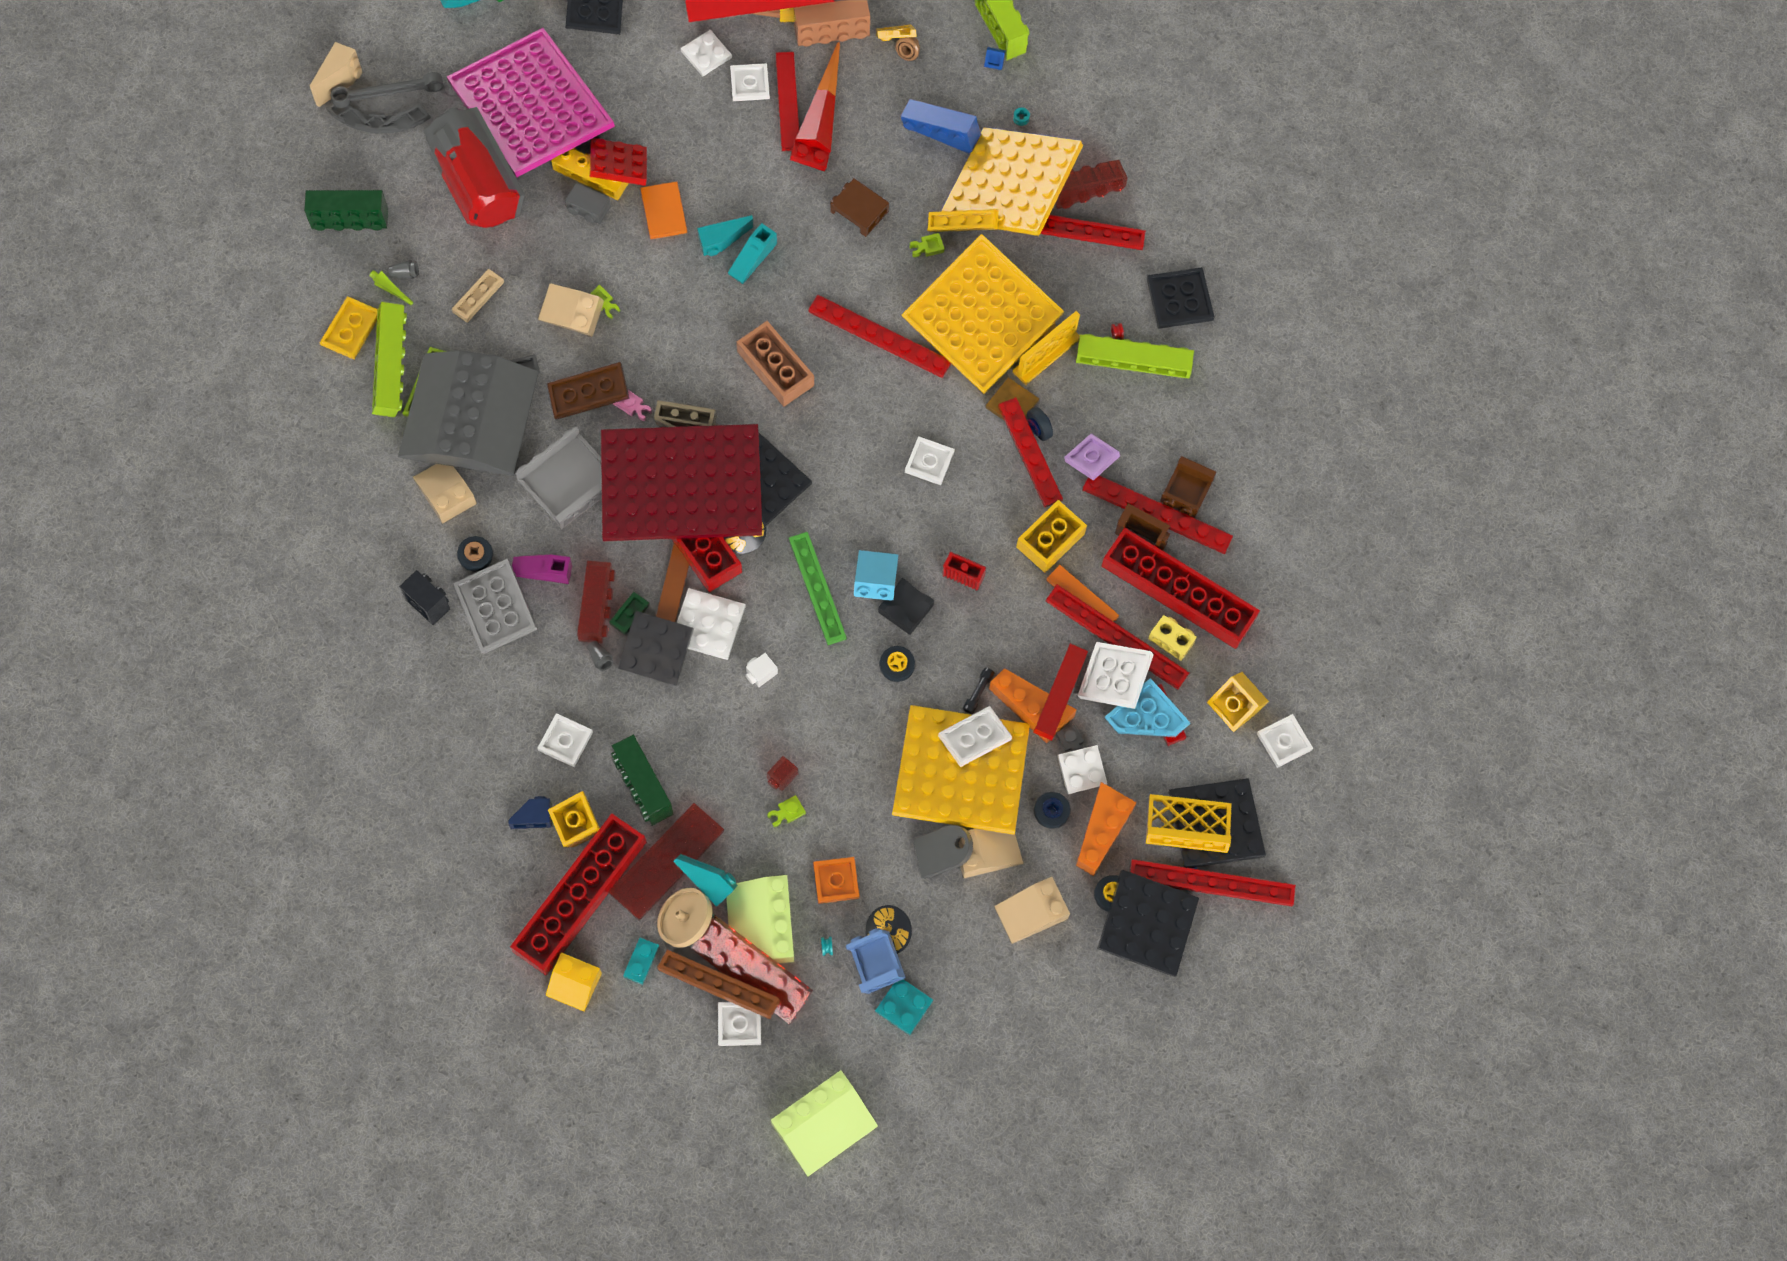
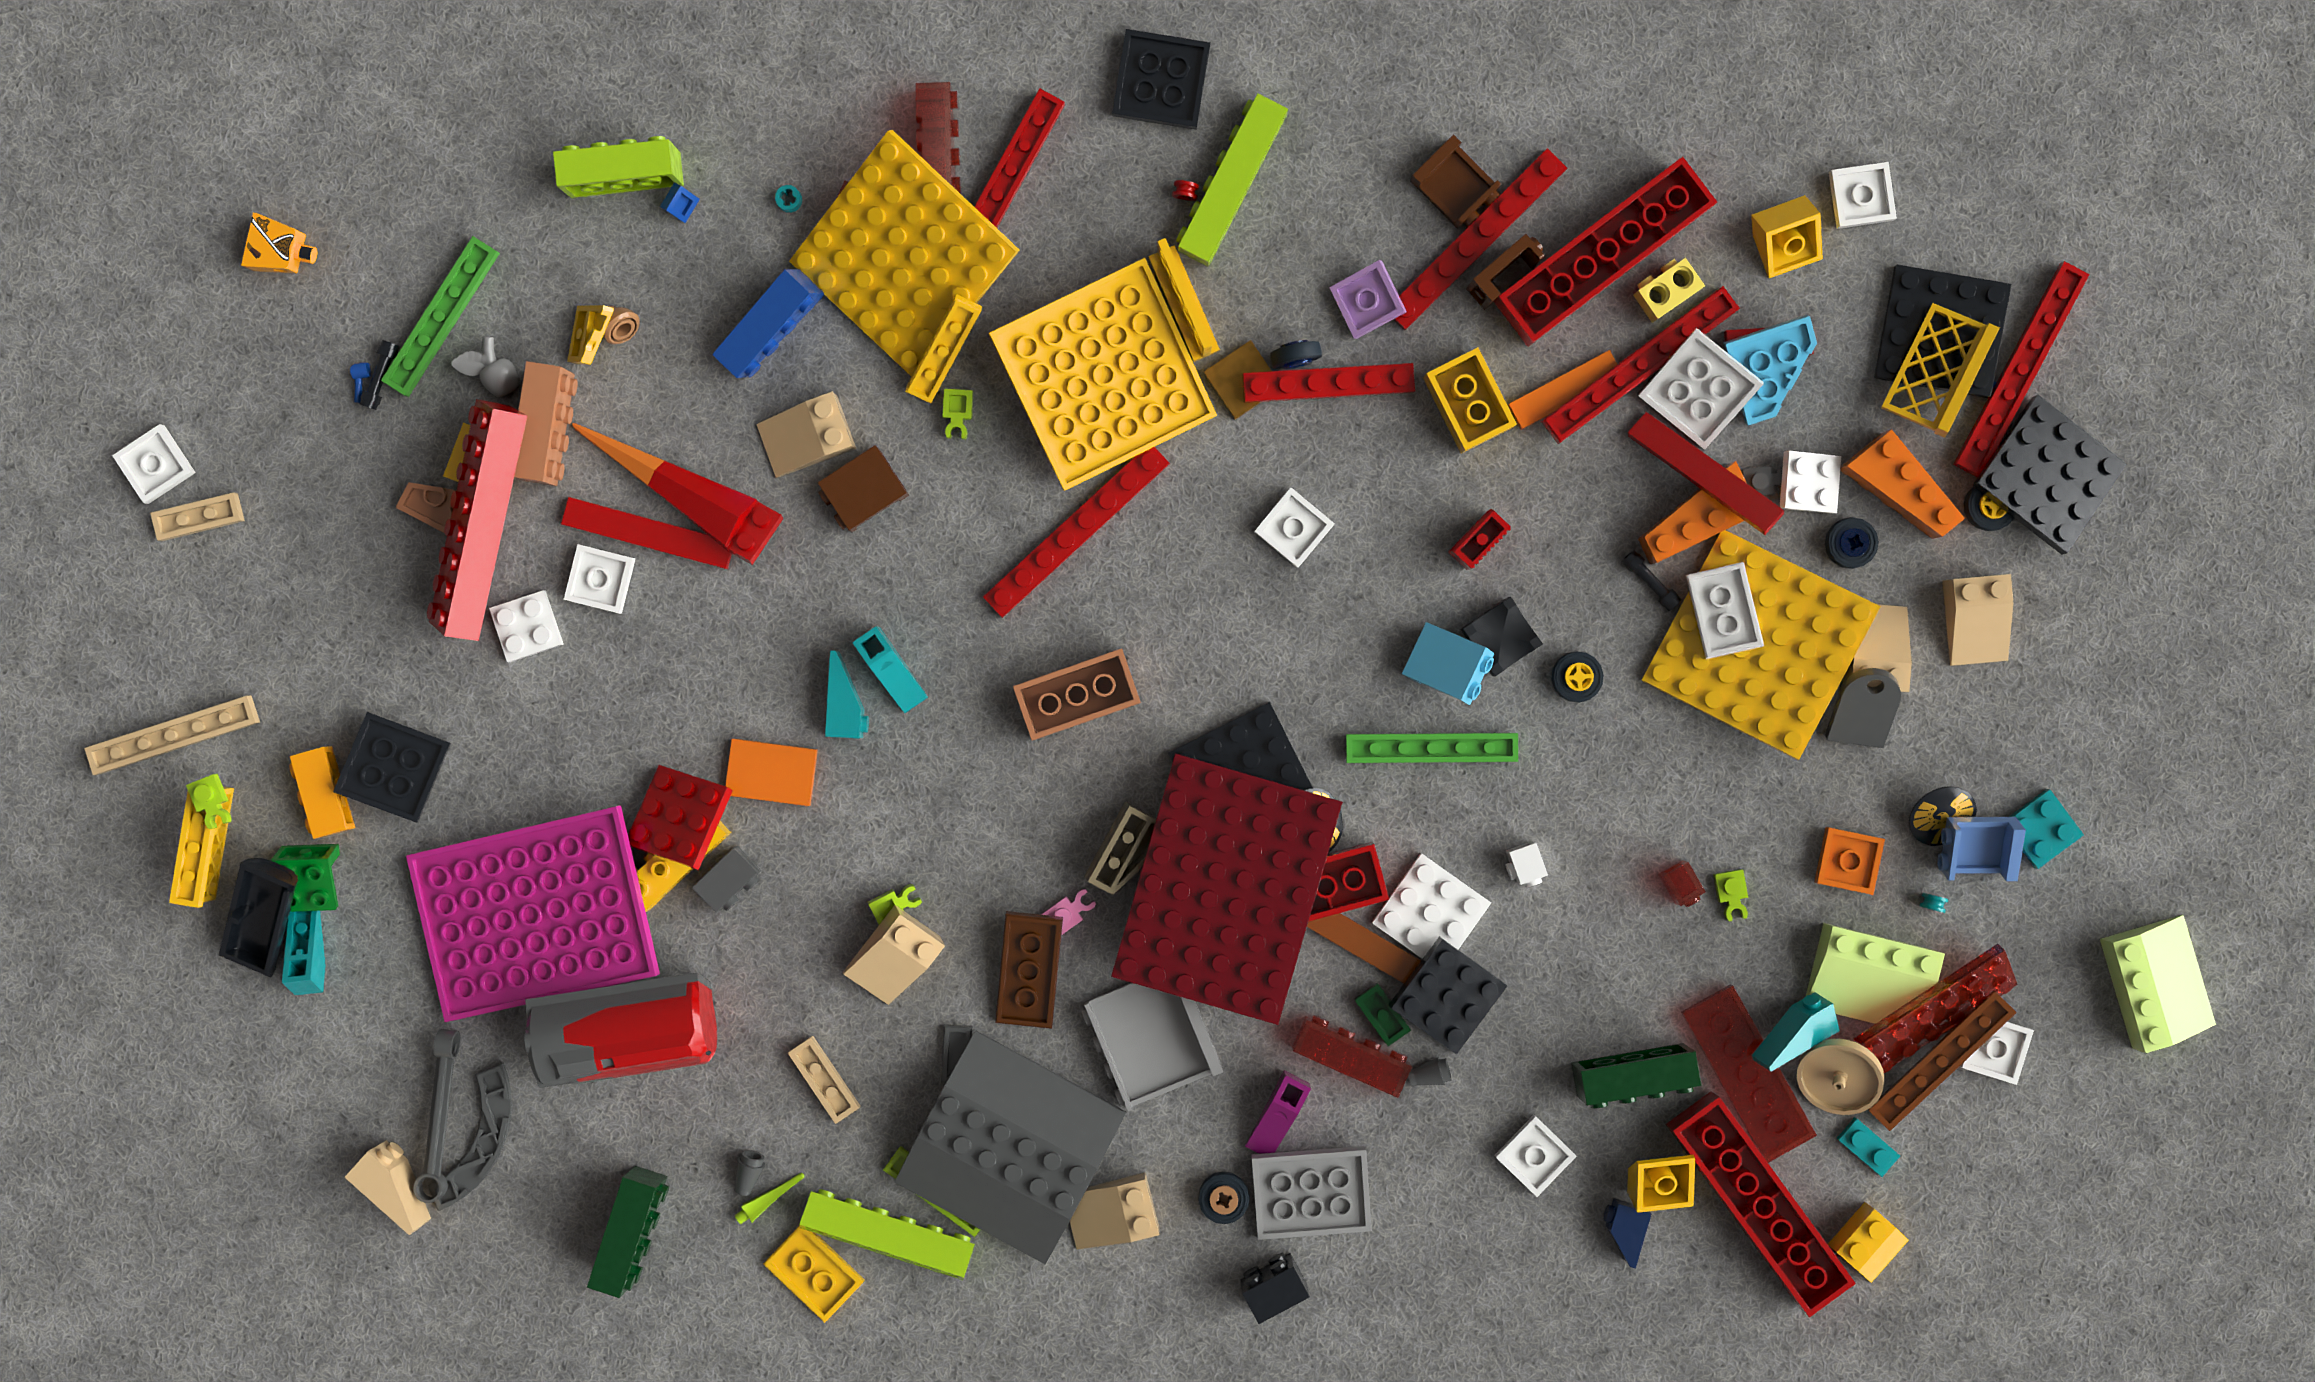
camera: 65 degrees left, 20 degrees up
none -> tan slope [756,391,856,478]

